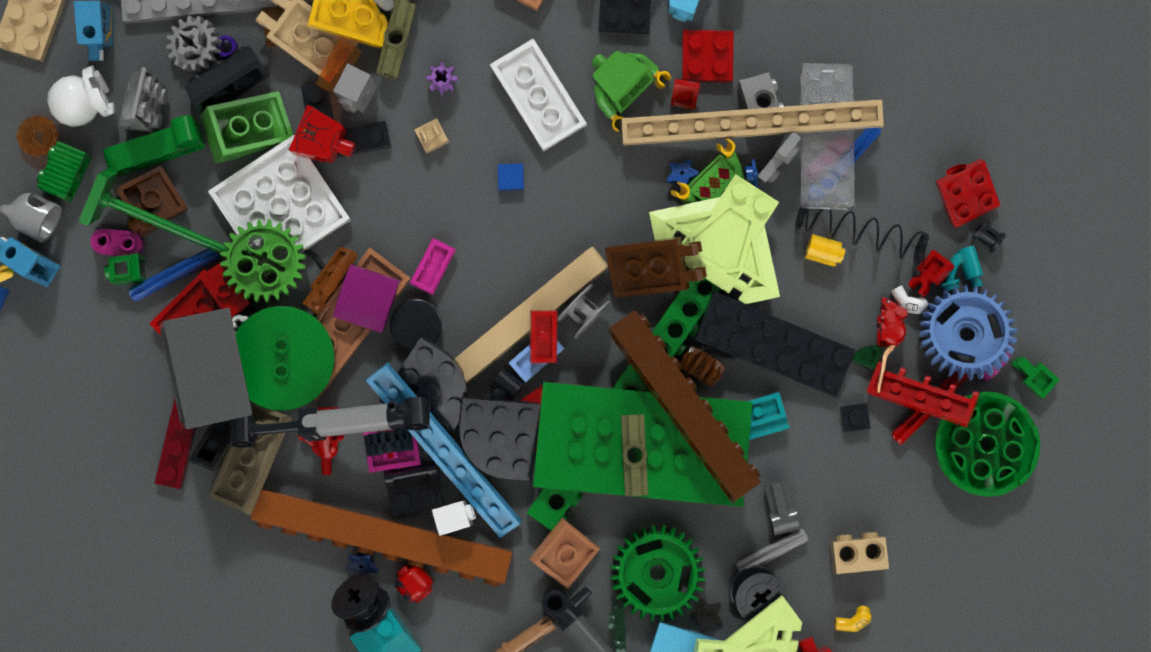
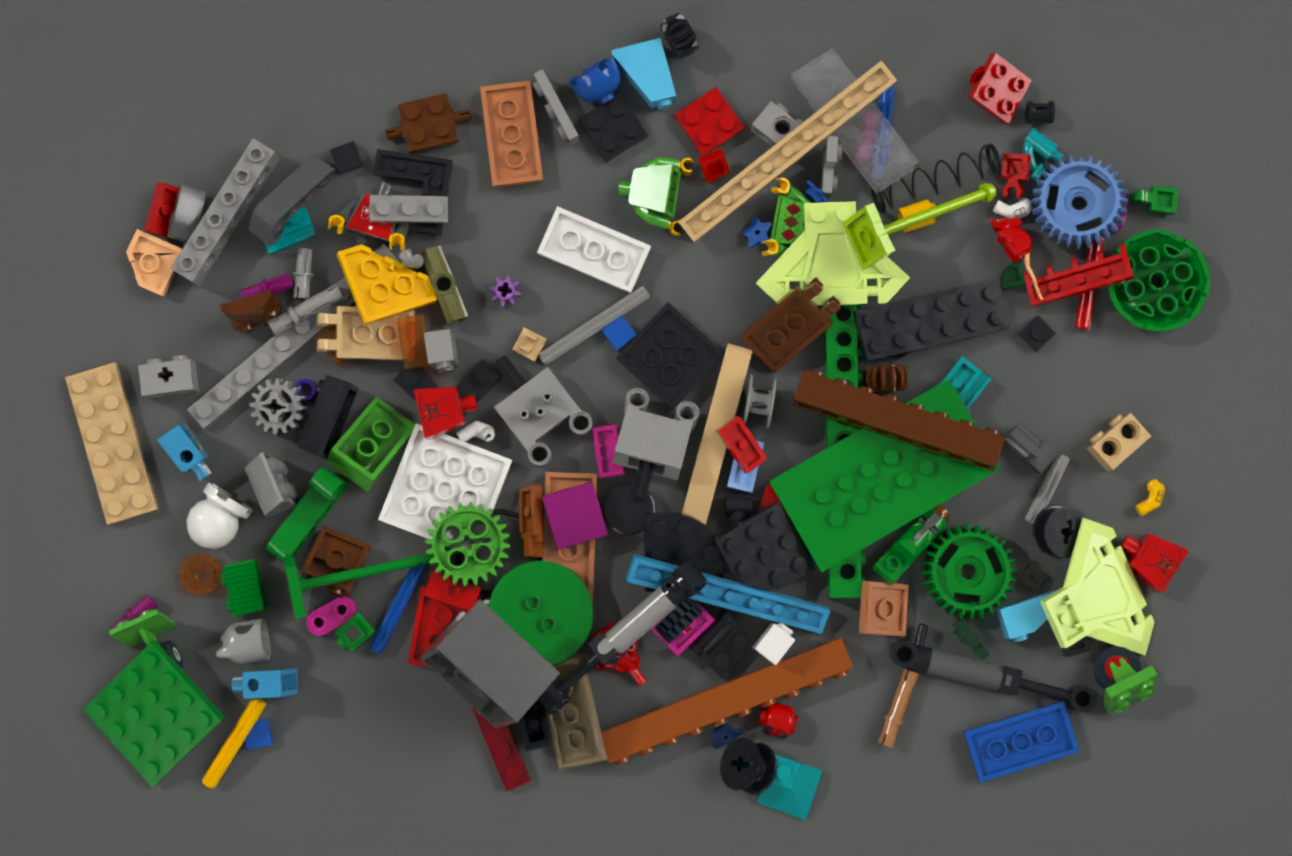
camera: 40 degrees left, 0 degrees up
olive piece [621,414,648,496] -> none
none -> white arm [456,421,495,442]
none -> light grey piece [494,355,593,467]
none -> light grey axle [539,286,650,365]
none -> light grey piece [612,388,699,501]
none -> black plate [616,302,725,411]
none -> lime tile [842,183,996,270]
none -> green plate [872,505,950,586]

